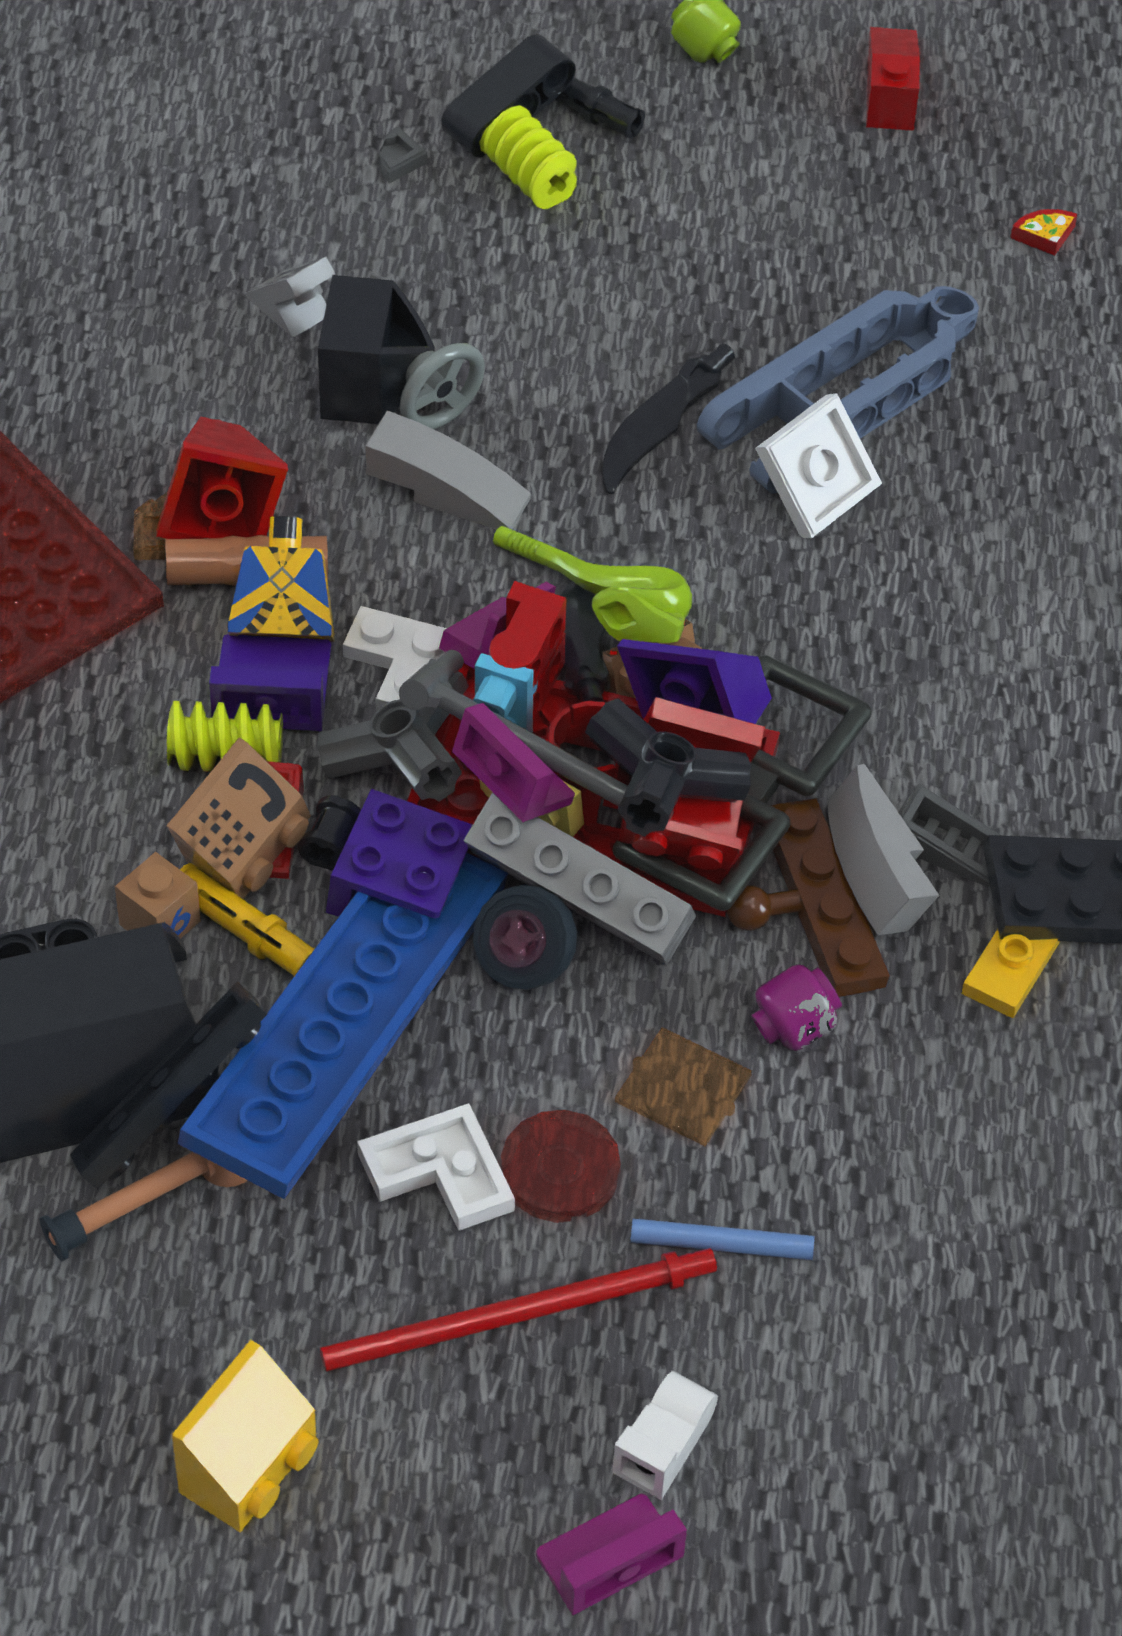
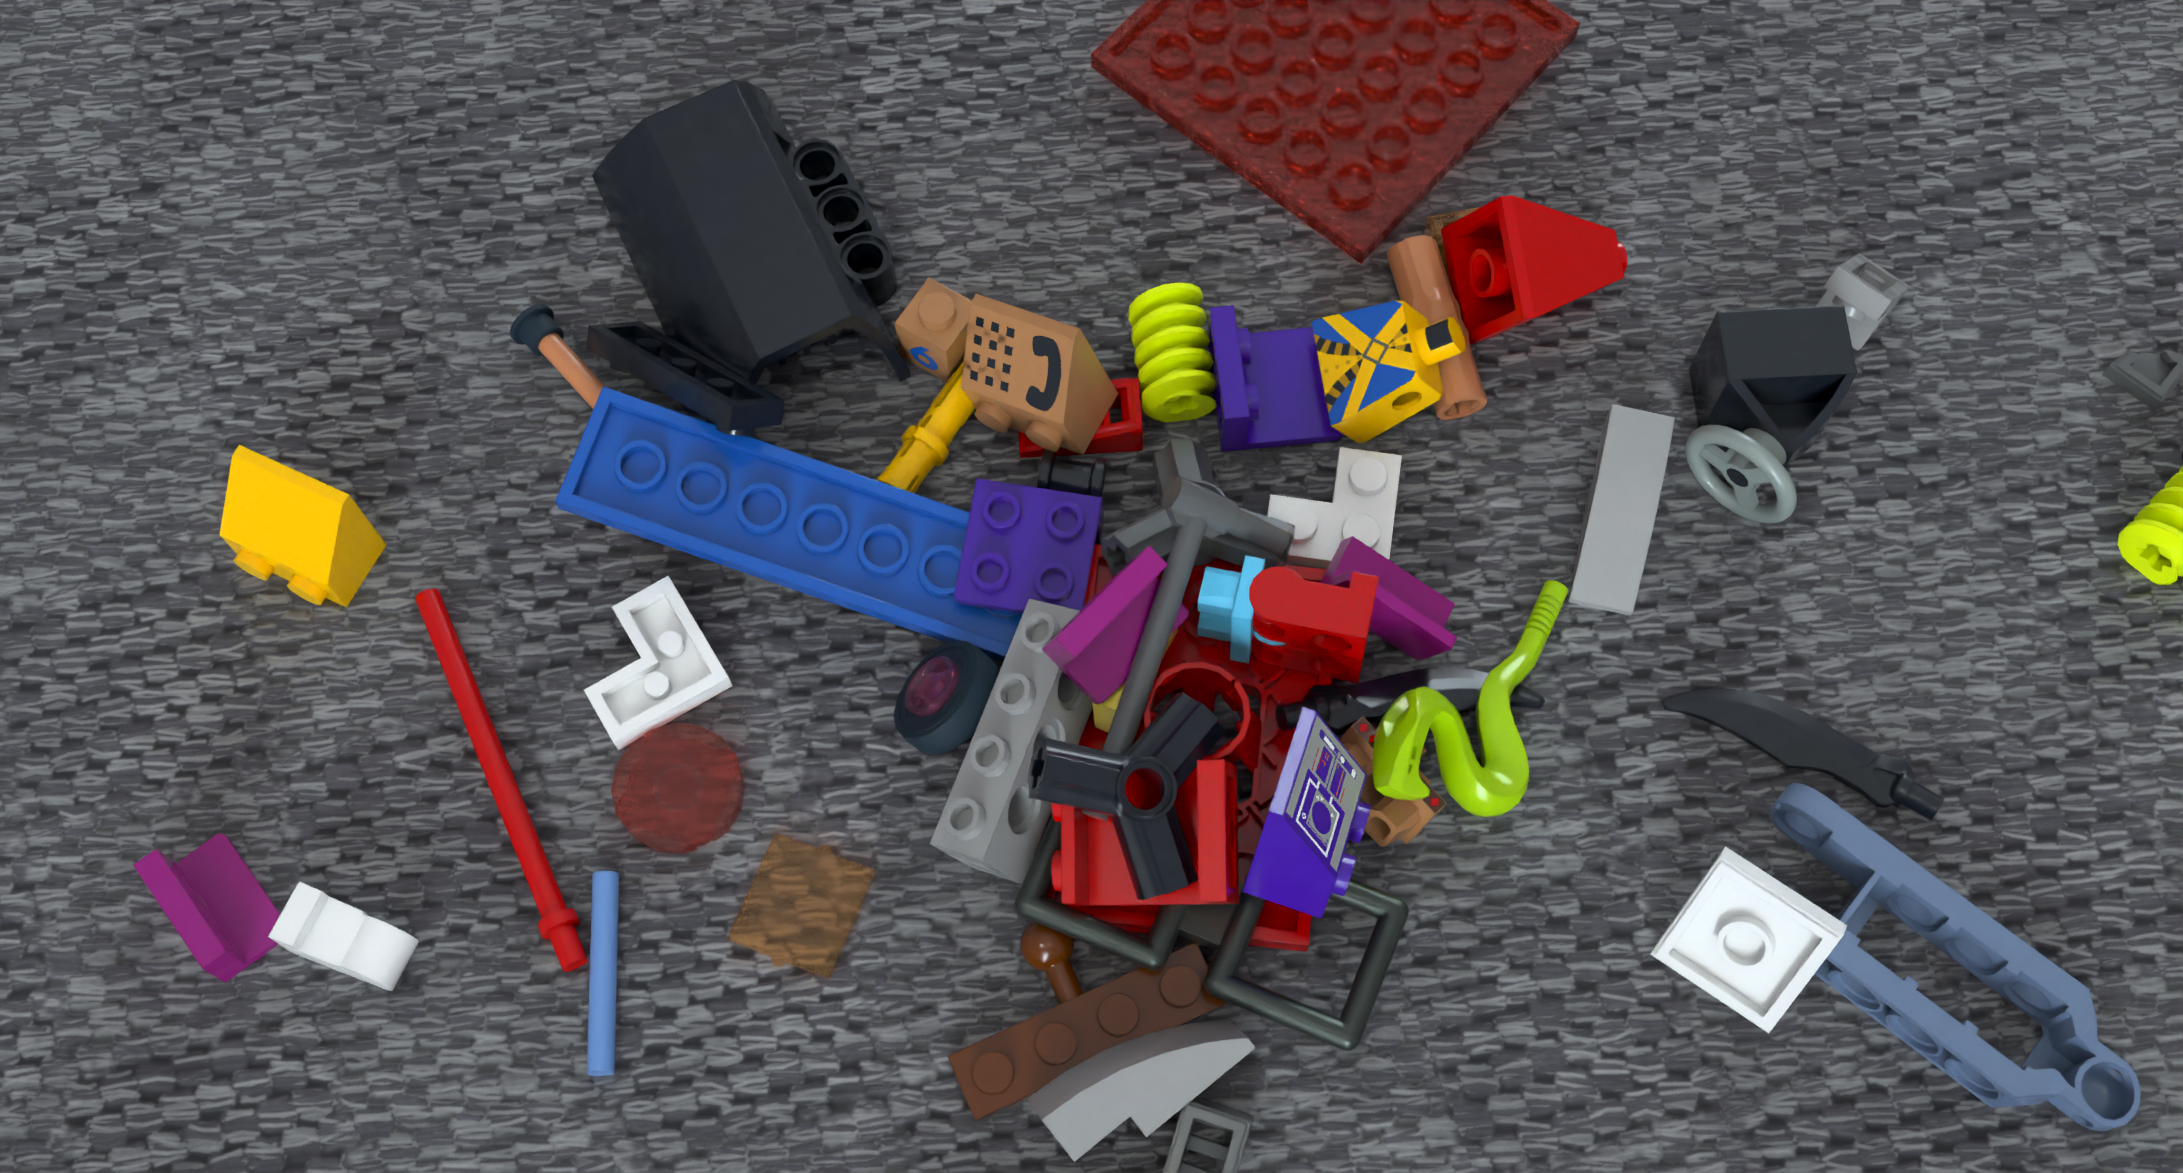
camera: 85 degrees right, 15 degrees up
magenta head [751,964,842,1051] -> none

